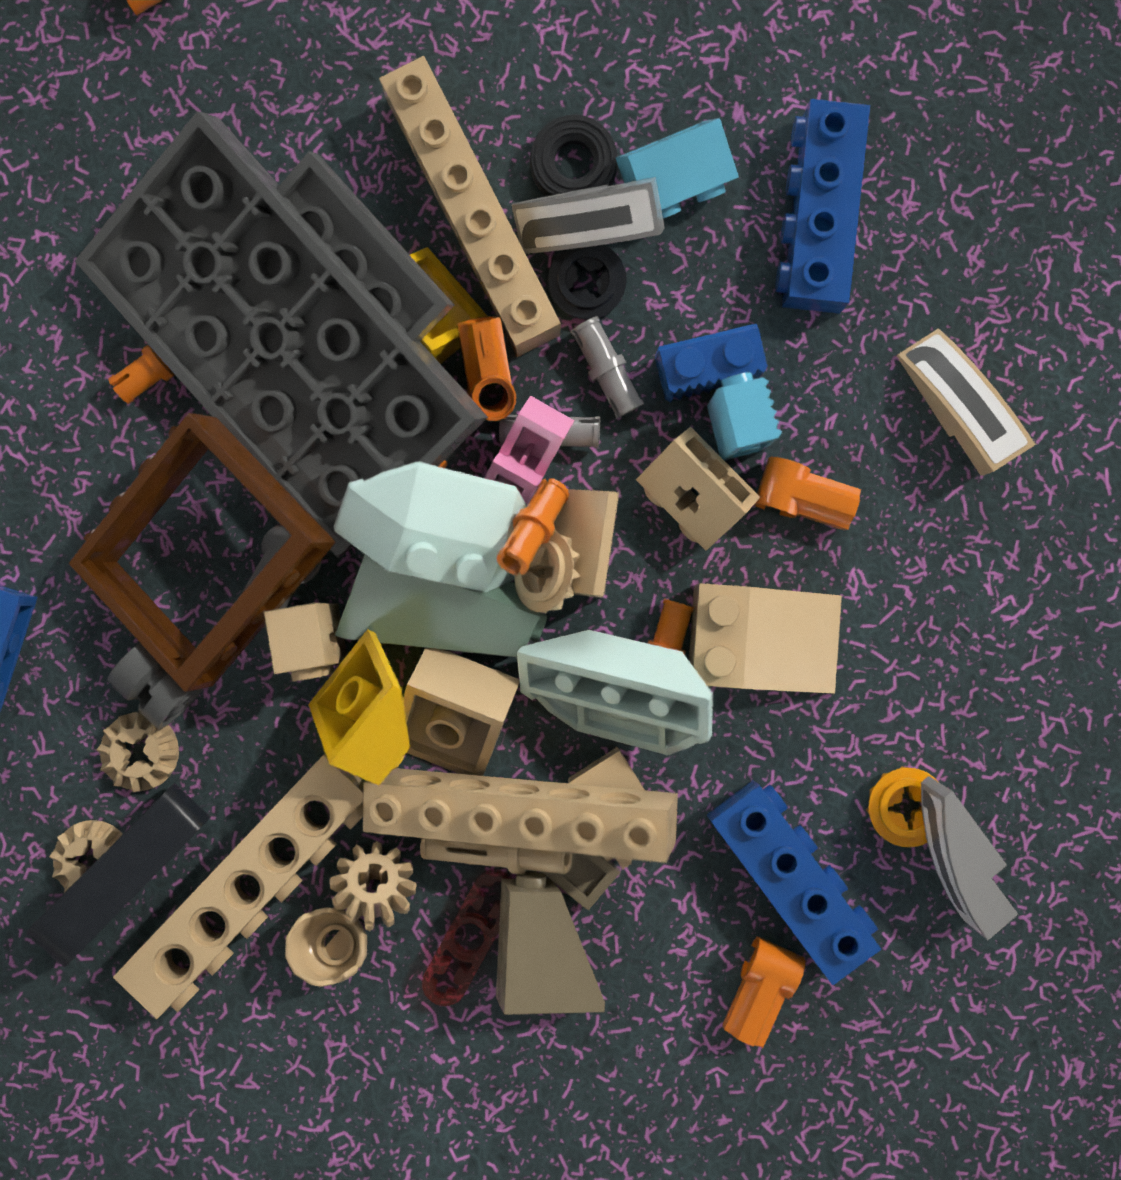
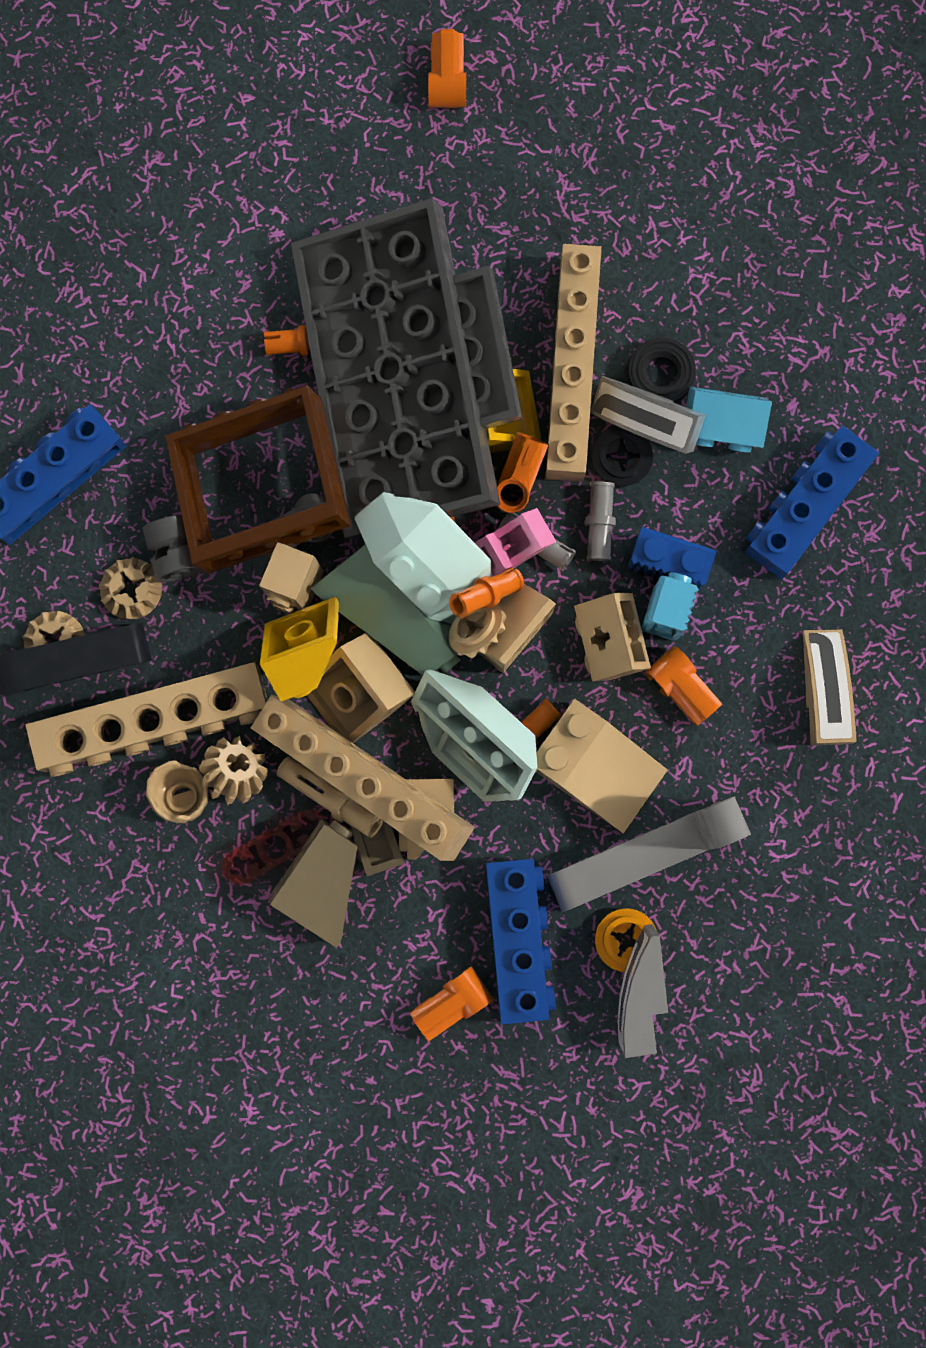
camera: 25 degrees right, 5 degrees down
none -> light grey beam [547,796,751,912]

